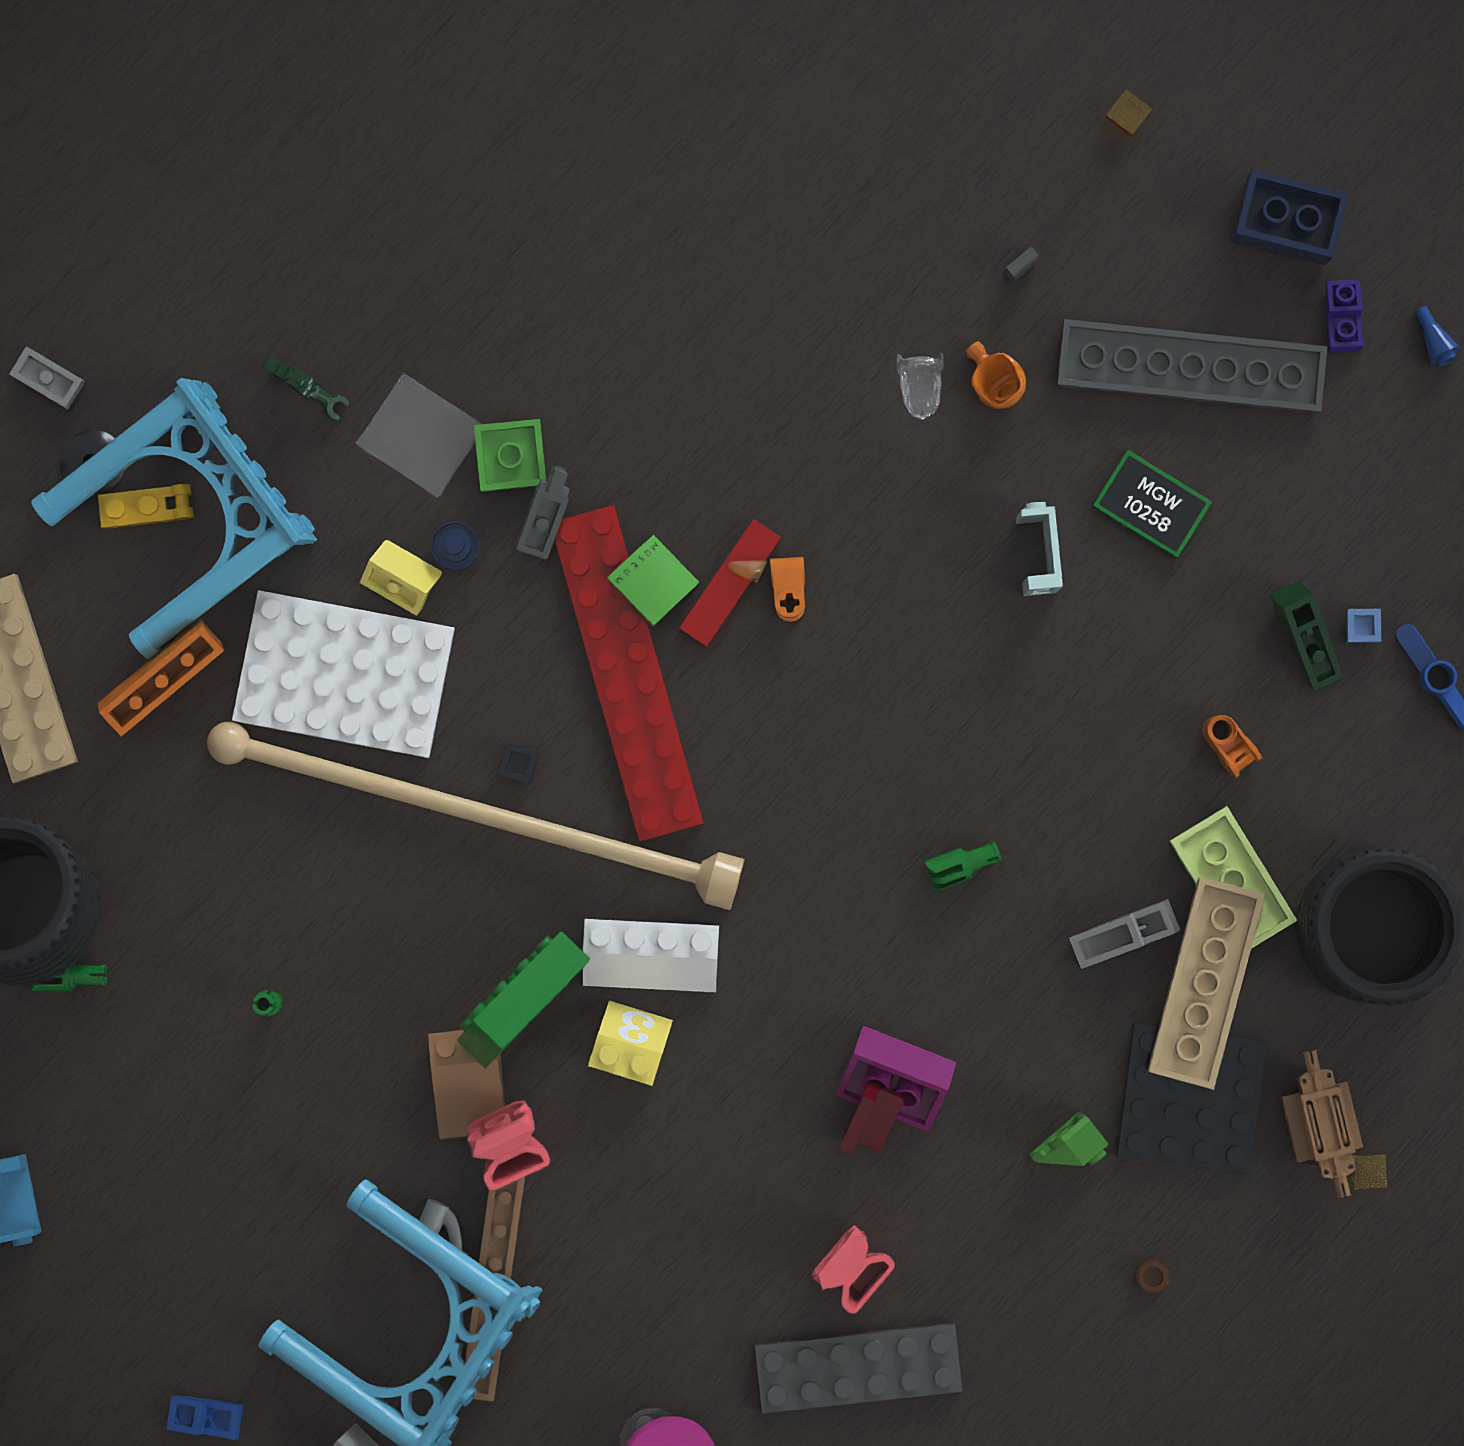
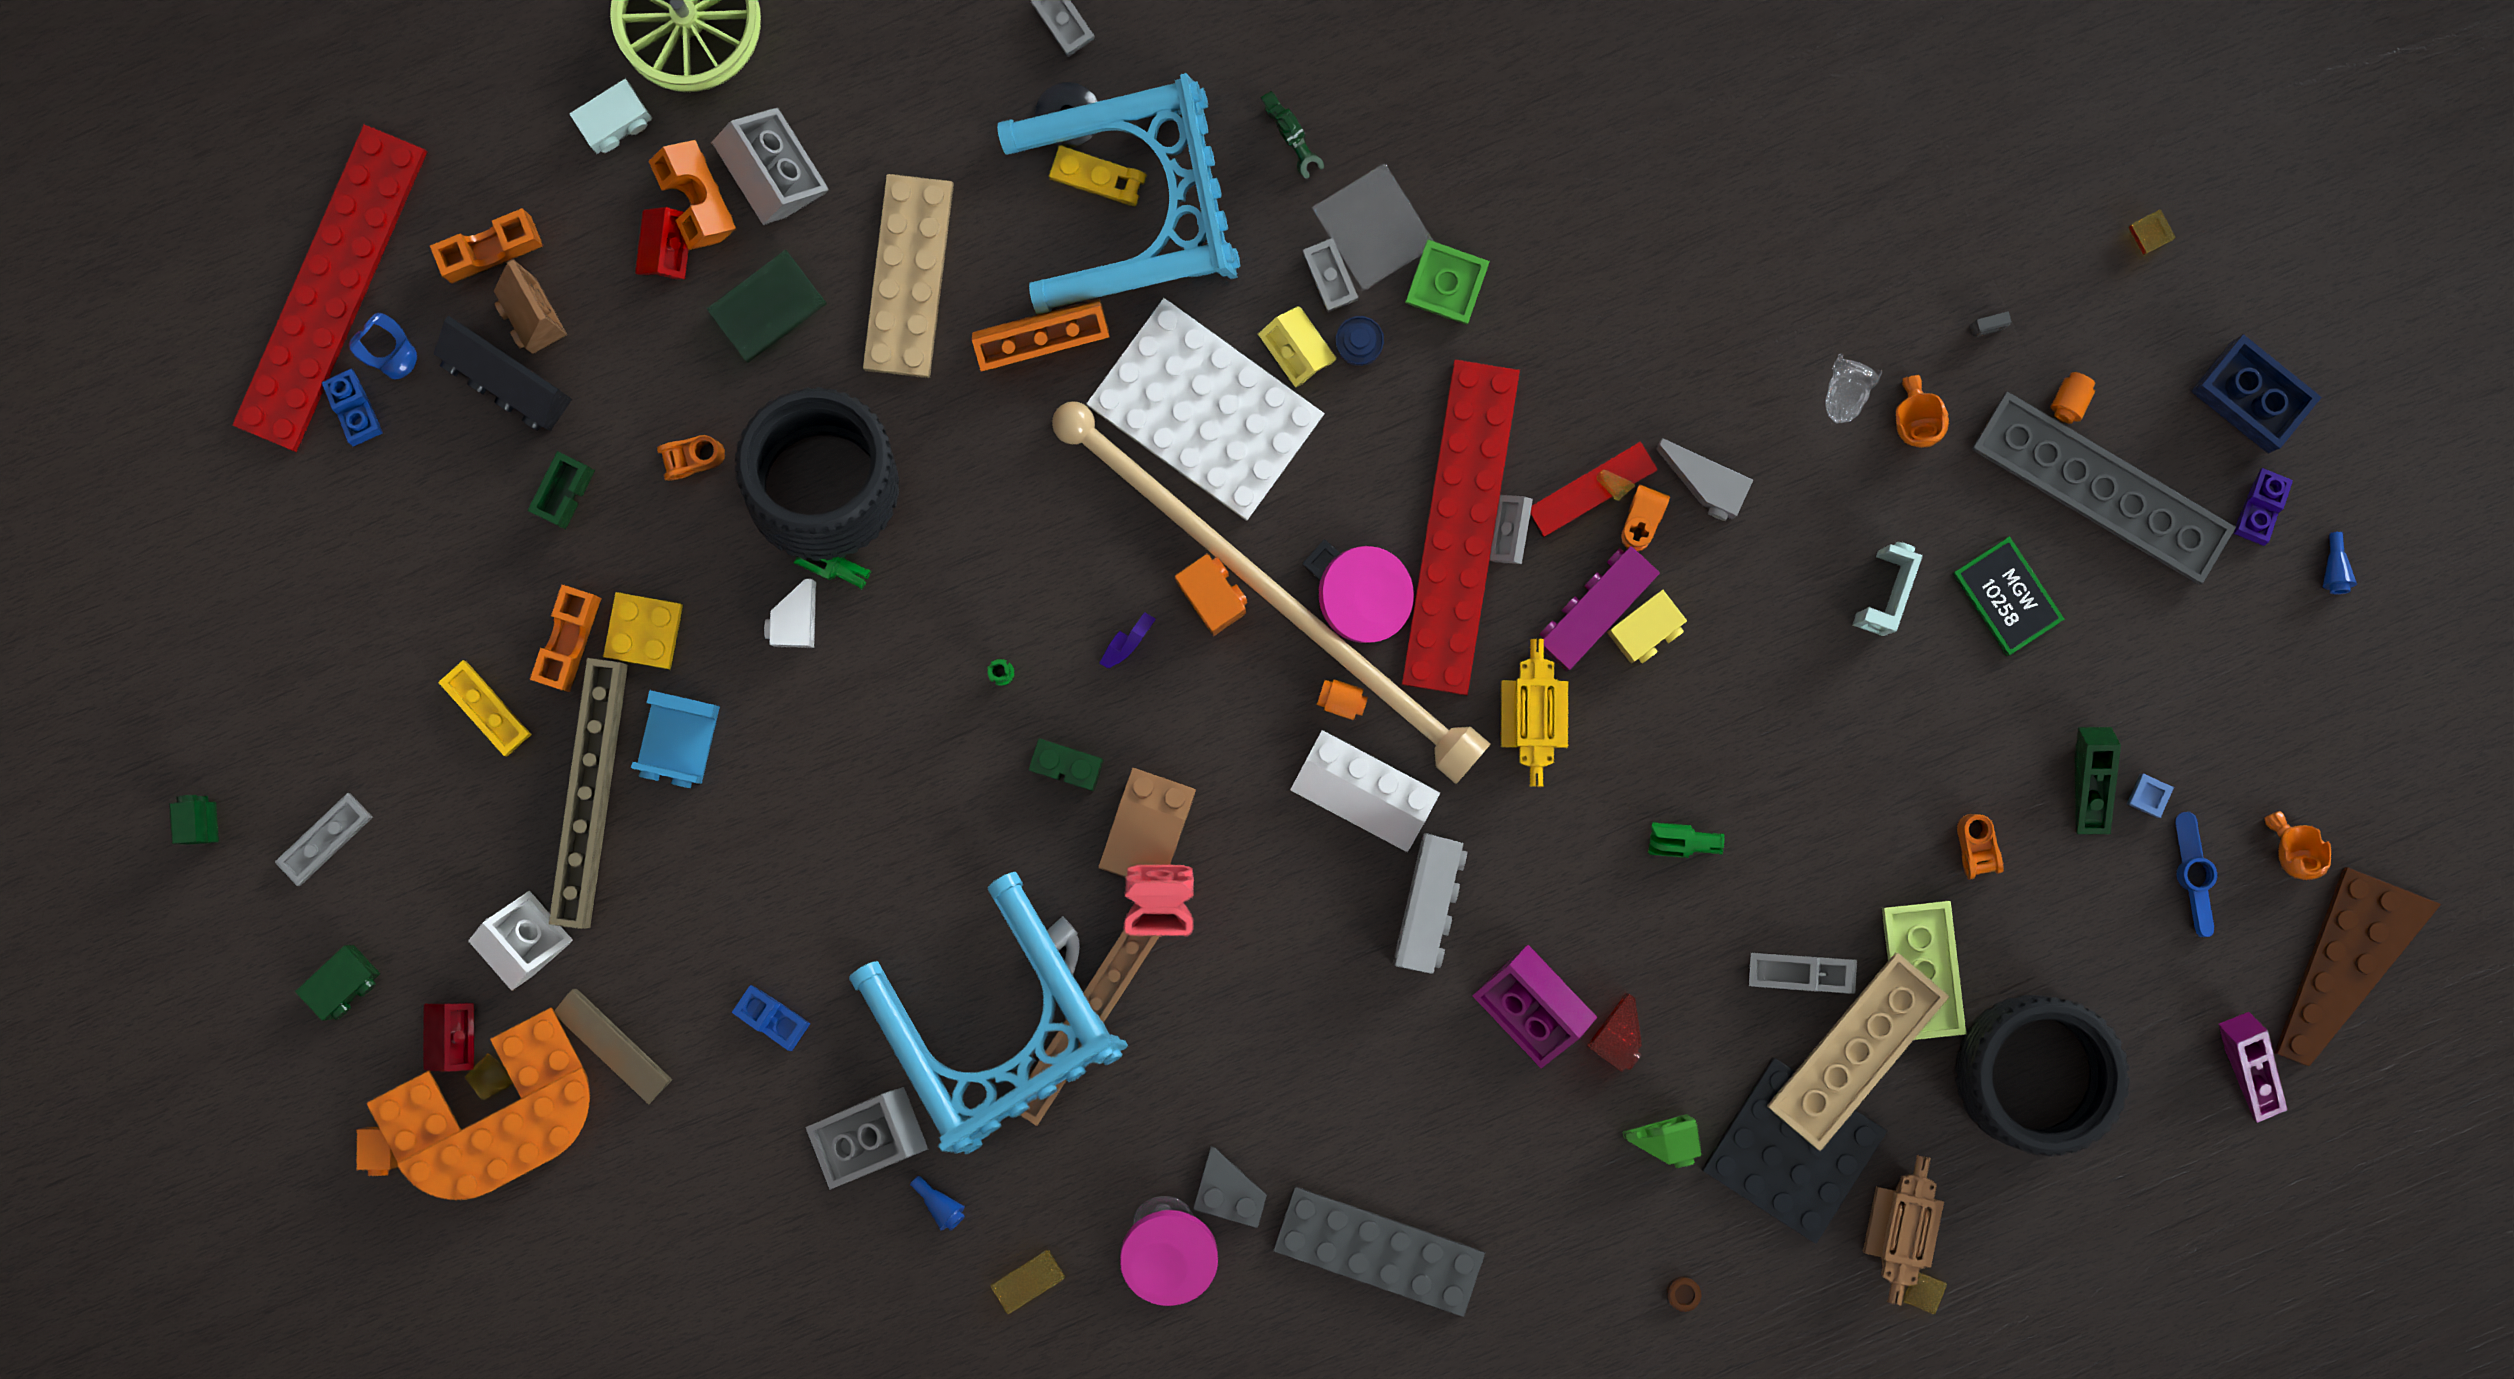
camera: 25 degrees right, 0 degrees up
green brick [456,931,591,1069] -> none
dark grey hinge [514,464,569,560] -> none
light yellow slope [588,1000,673,1086] -> none
bright green slope [607,535,700,627] -> none
coral piece [811,1225,895,1313] -> none
dark red panel [839,1081,904,1155] -> none
none -> white slope [764,579,816,648]
none -> dark green piece [1029,739,1104,791]
none -> dark purple slope [1099,612,1156,669]
none -> orange brick [1174,553,1248,636]
none -> dark grey wing [1193,1146,1267,1228]
none -> light grey plate [1302,238,1358,312]
none -> orange brick [1317,679,1368,720]
none -> dark pink piece [1319,546,1414,643]
none -> light grey slope [1393,834,1468,974]
none -> light grey plate [1489,495,1533,564]
none -> yellow piece [1500,639,1568,787]
none -> magenta brick [1539,546,1660,672]
none -> clear red slope [1587,993,1642,1072]
none -> light yellow brick [1607,590,1687,664]
none -> light grey slope [1656,438,1753,521]
none -> orange brick [2051,372,2095,424]

